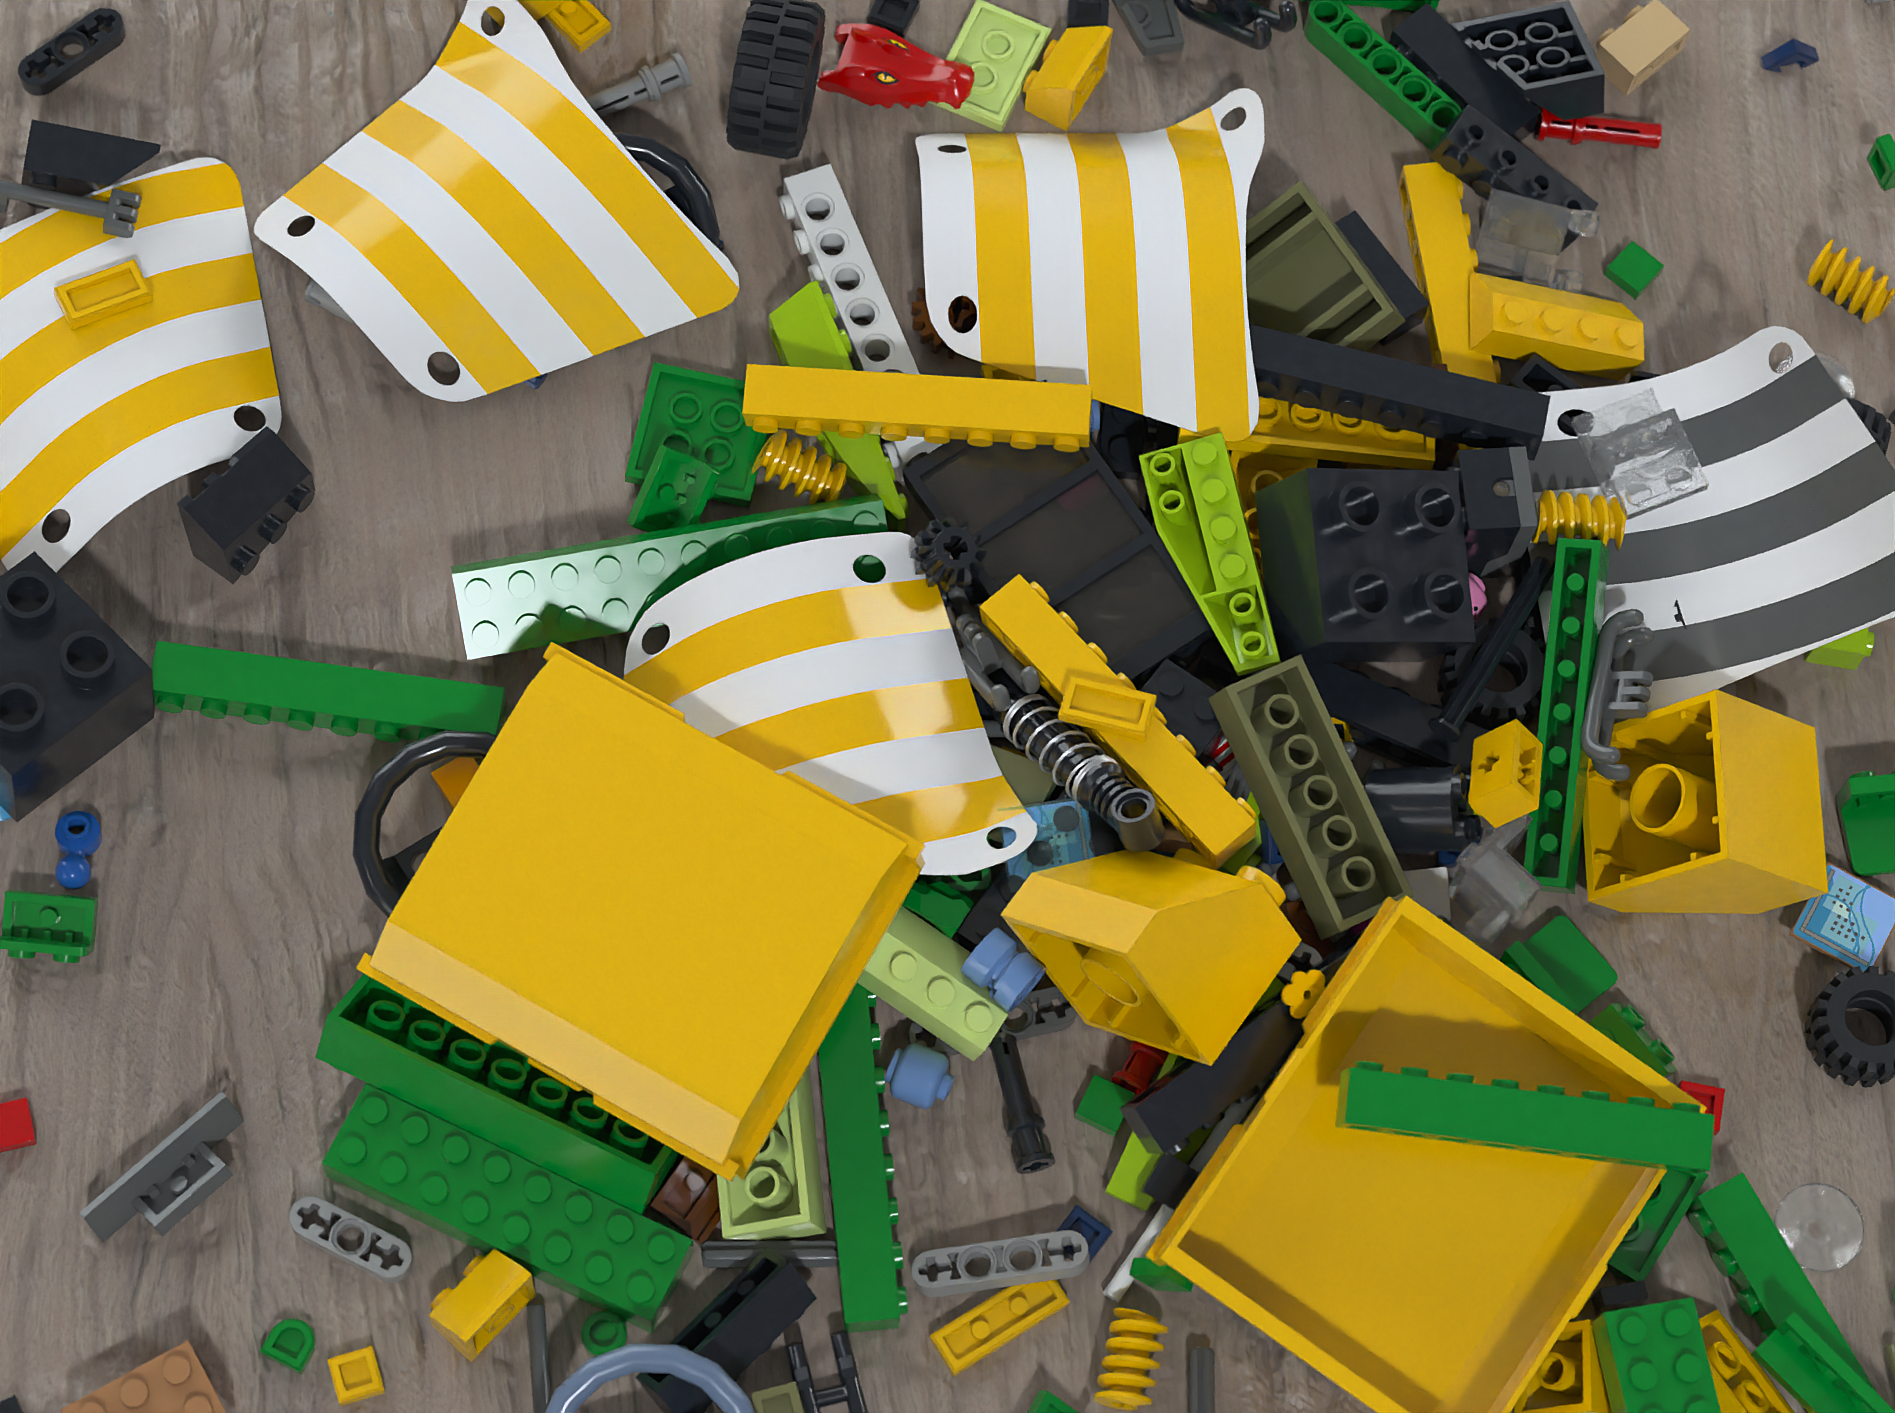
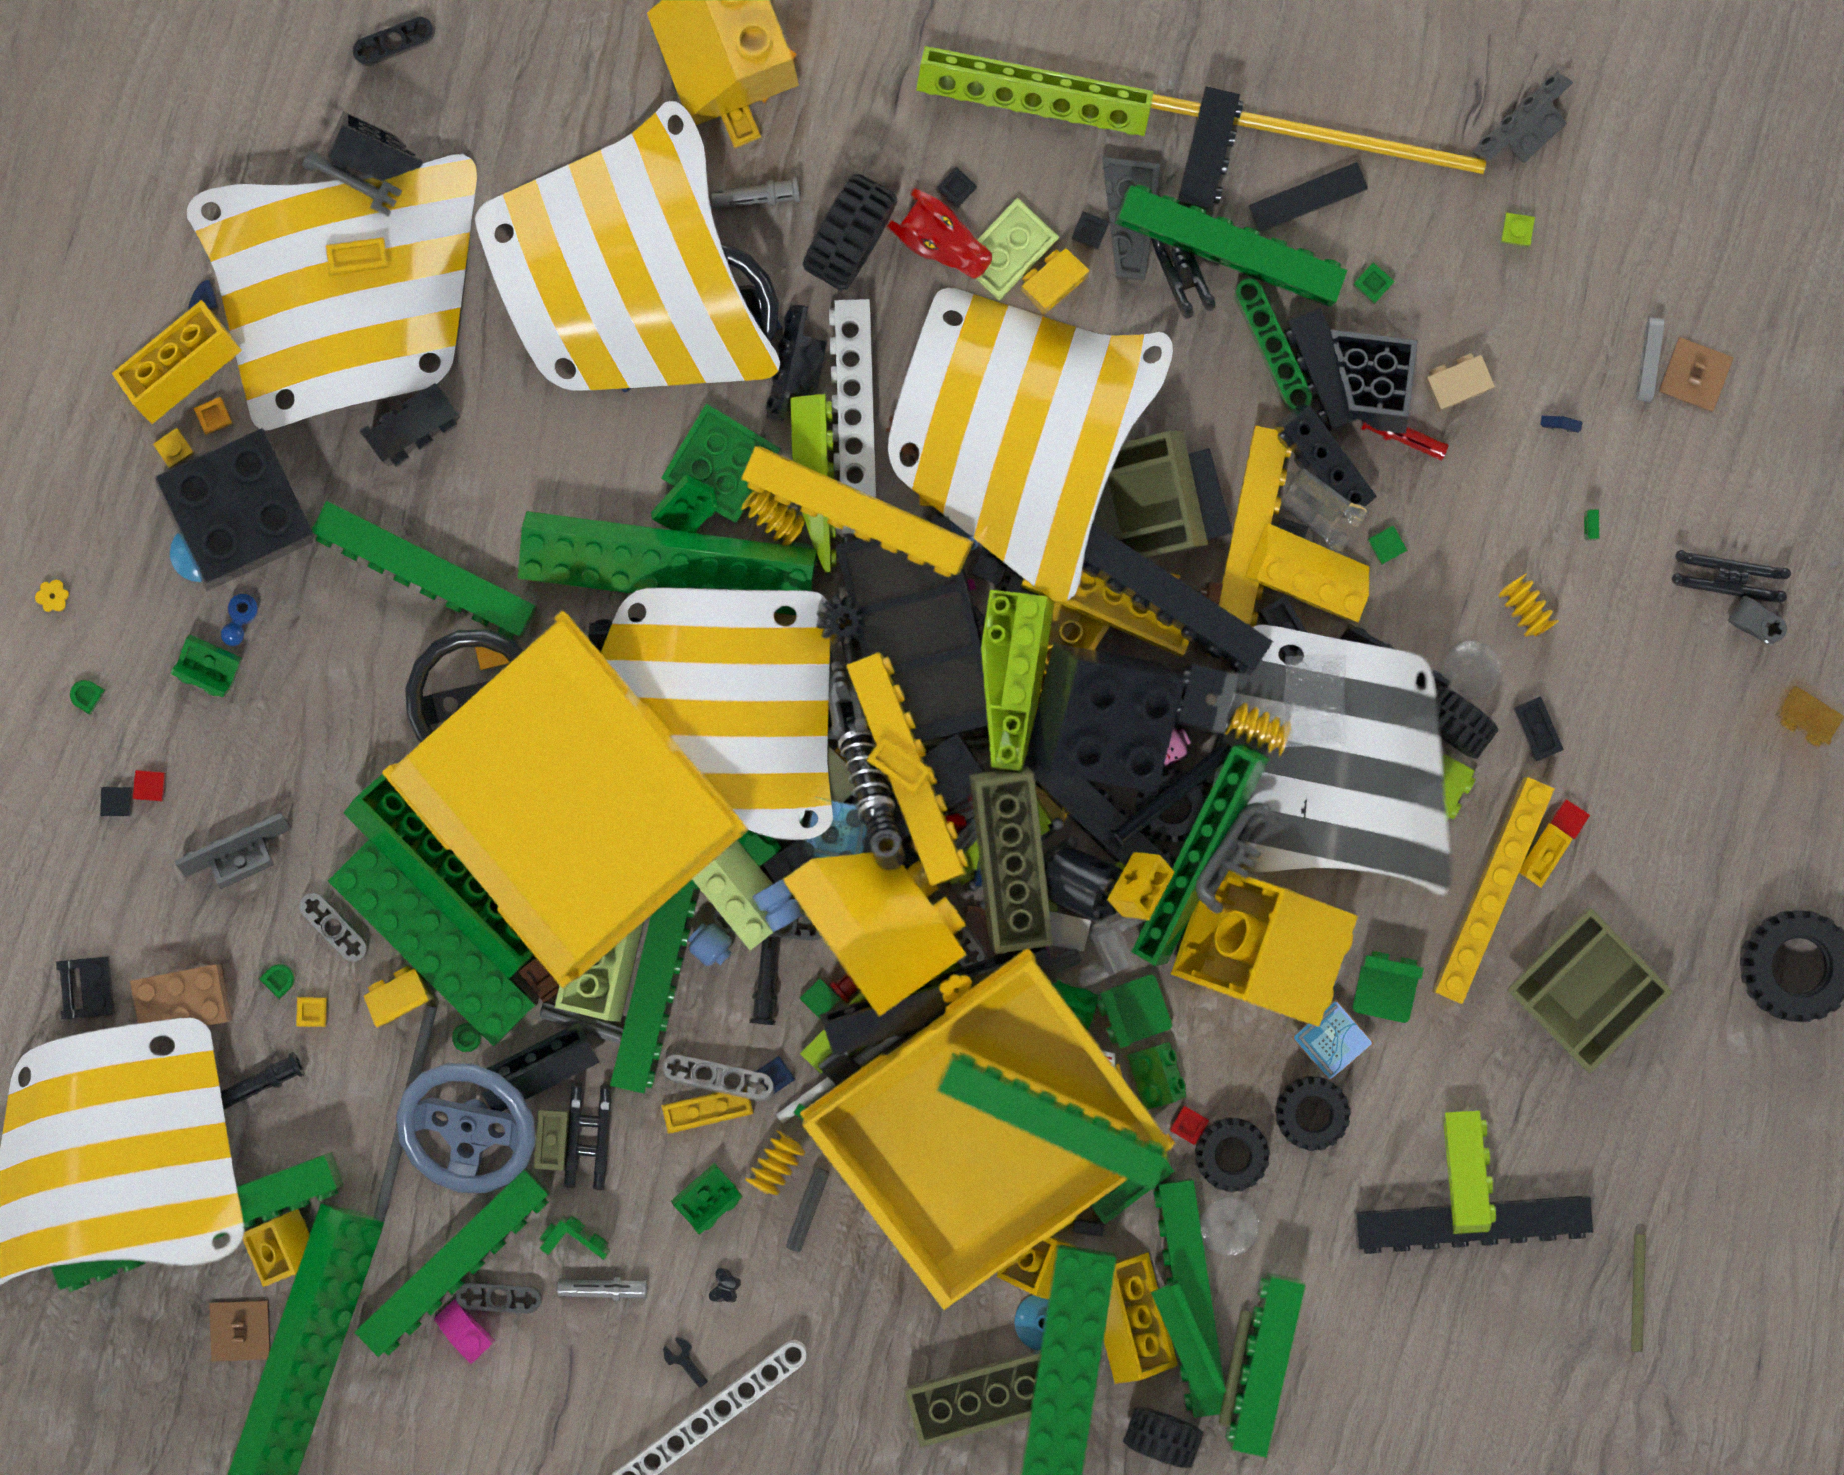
camera: 30 degrees right, 20 degrees up
none -> black bracket [766,305,827,420]
none -> black tyre [1195,1117,1270,1193]

